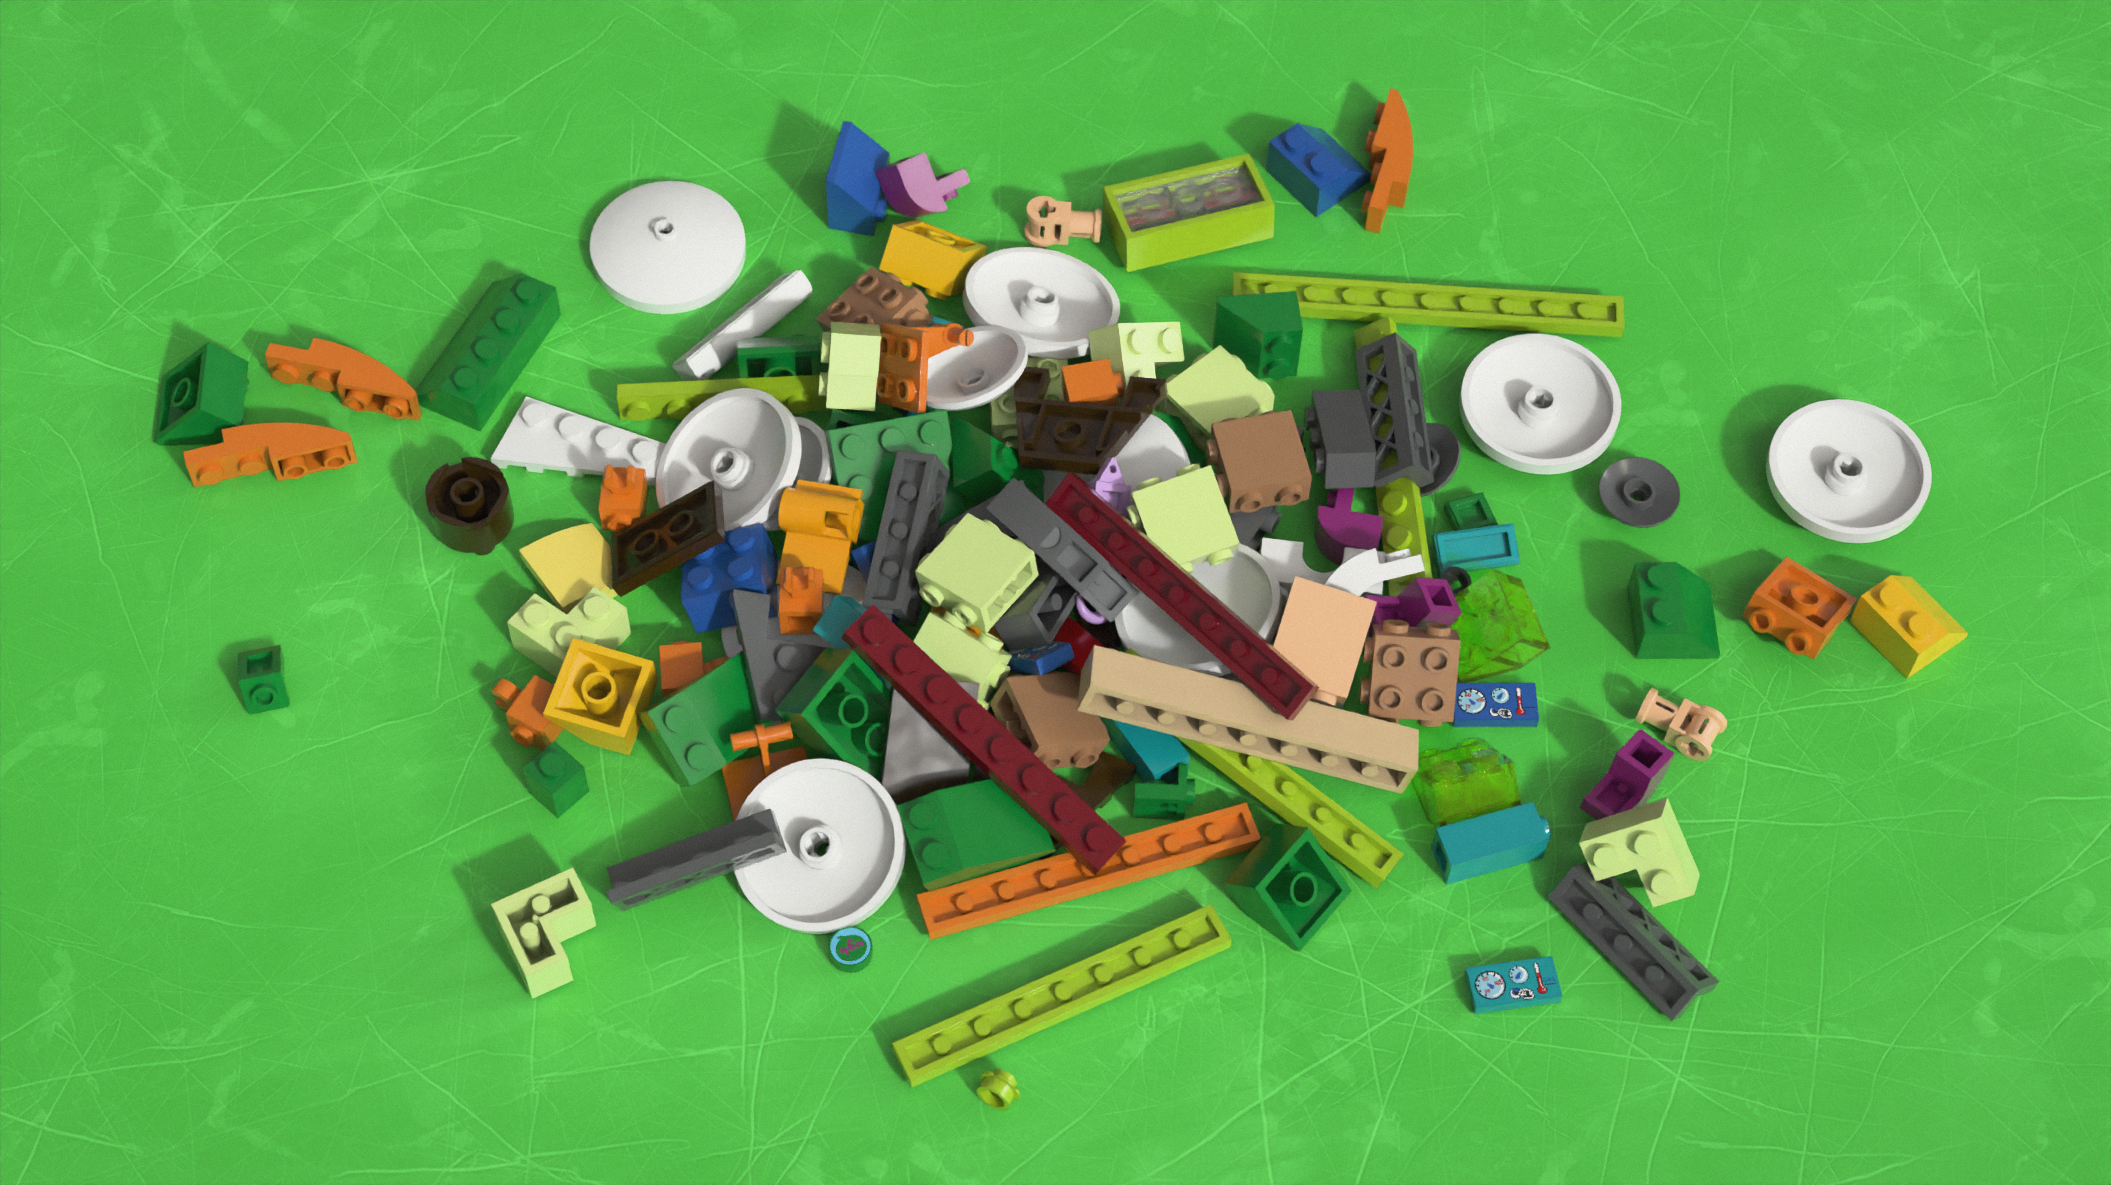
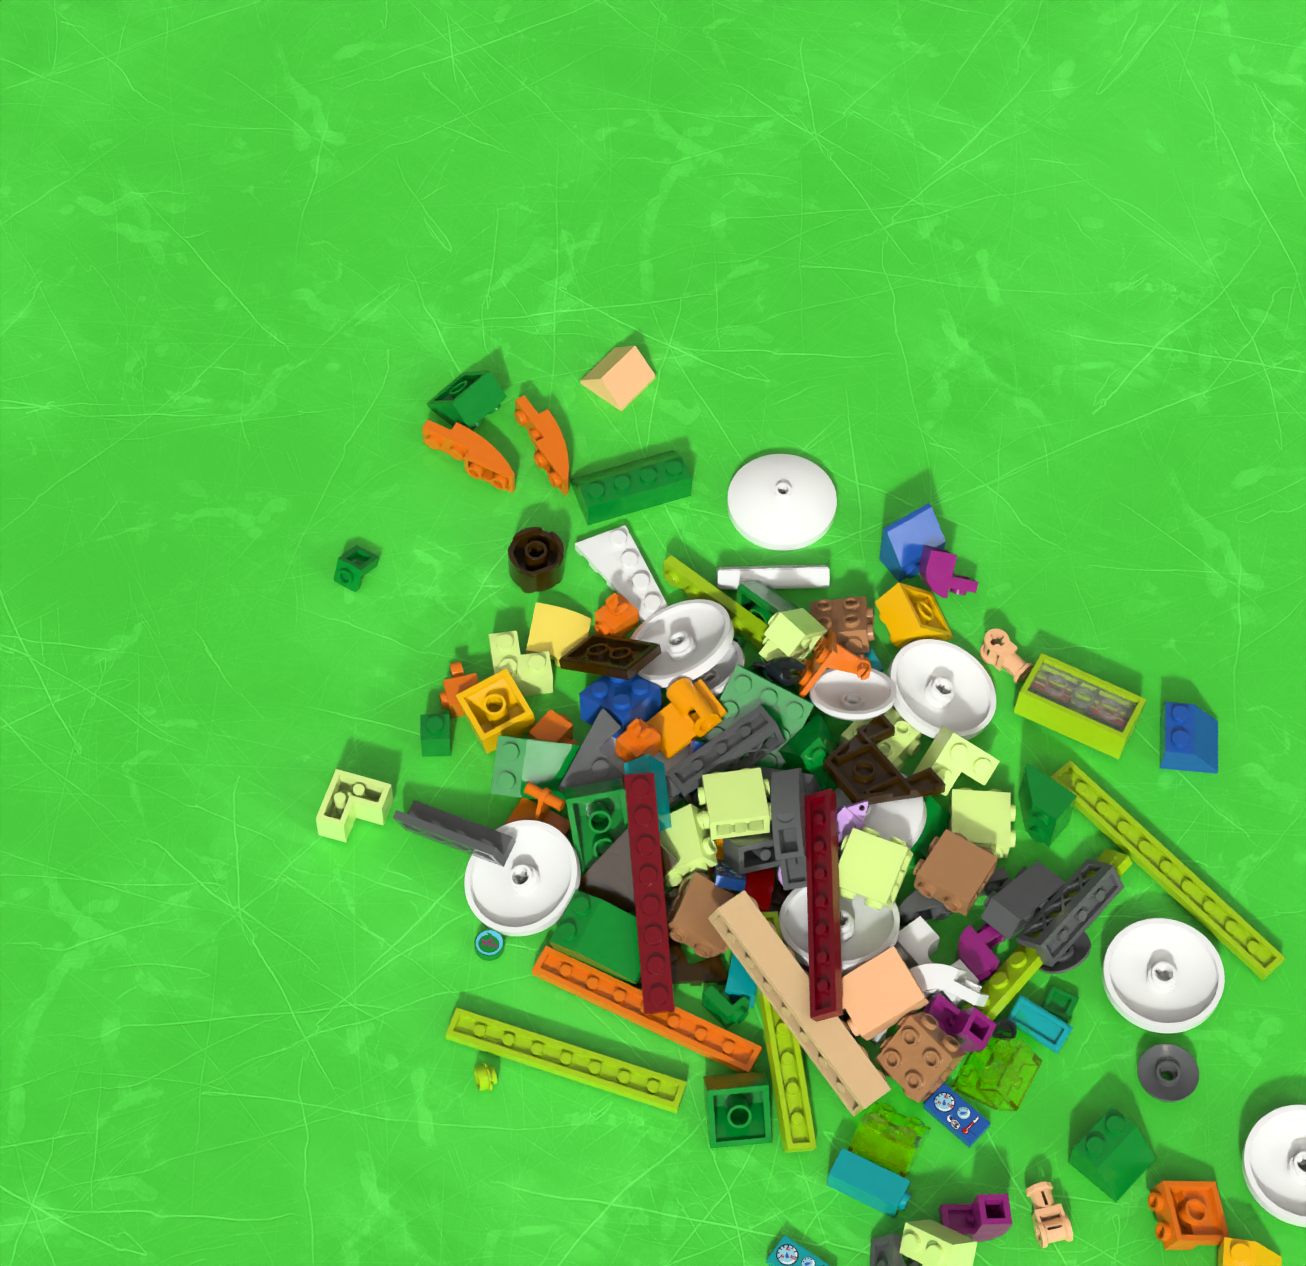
camera: 45 degrees right, 0 degrees up
orange brick [1061,358,1124,406] -> none
orange slope [1361,88,1413,234] -> none
none -> light nougat slope [580,346,656,412]
none -> black hand [753,656,806,686]

